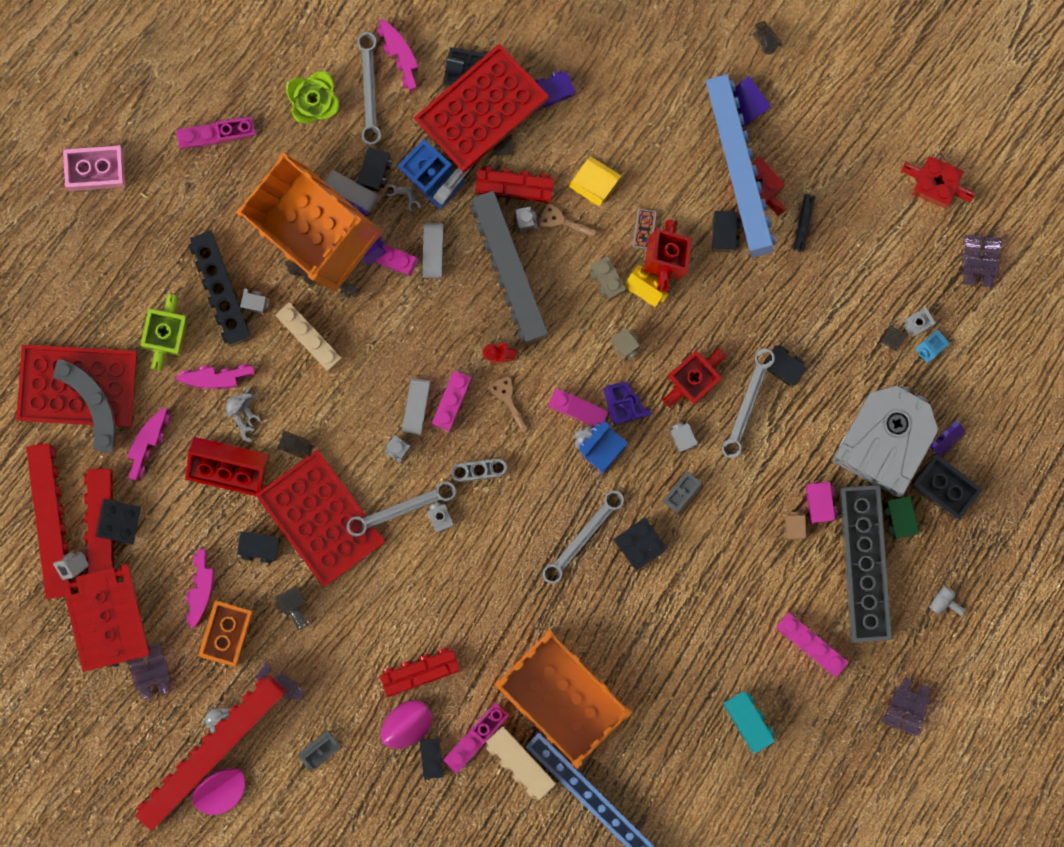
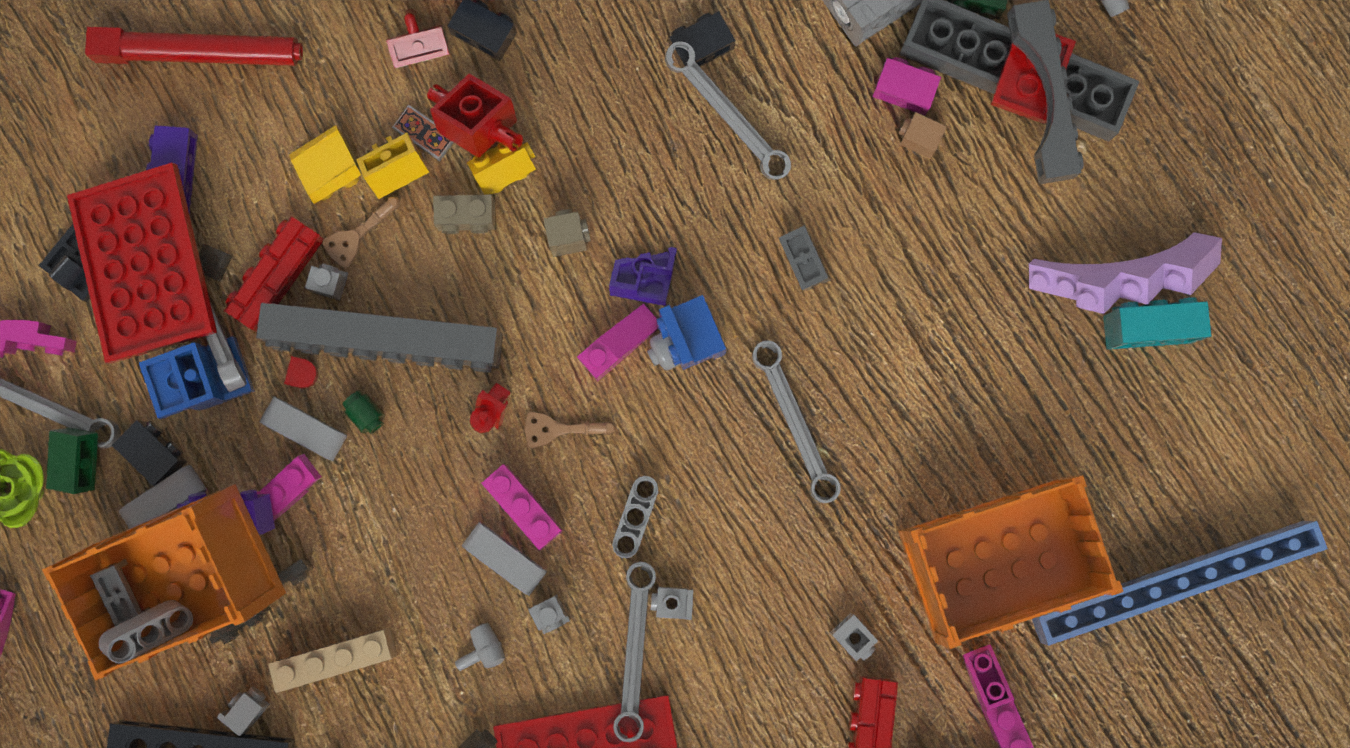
camera: 65 degrees left, 0 degrees up
light grey arm [386,184,421,213] -> none
tan brick [486,727,556,800] -> none
black brick [613,517,667,572] -> none
red brick [662,348,727,408] -> none
light grey brick [670,422,697,453] -> none
dark pink brick [775,612,849,677] -> none
clear purple hips [881,678,931,736] -> none
none -> dark green brick [46,428,98,494]
none -> red brick [85,27,303,66]
none -> dark grey hinge [90,559,150,626]
none -> light grey beam [98,600,193,663]
none -> red tile [284,356,318,389]
none -> dark green brick [342,390,385,434]
none -> yellow brick [356,133,429,199]
none -> plate [386,8,450,69]
none -> light grey piece [455,623,506,671]
none -> light grey brick [830,613,878,661]
none -> red plate [990,34,1076,124]
none -> dark grey arch [1007,0,1084,185]
none -> lavender arch [1029,232,1222,314]

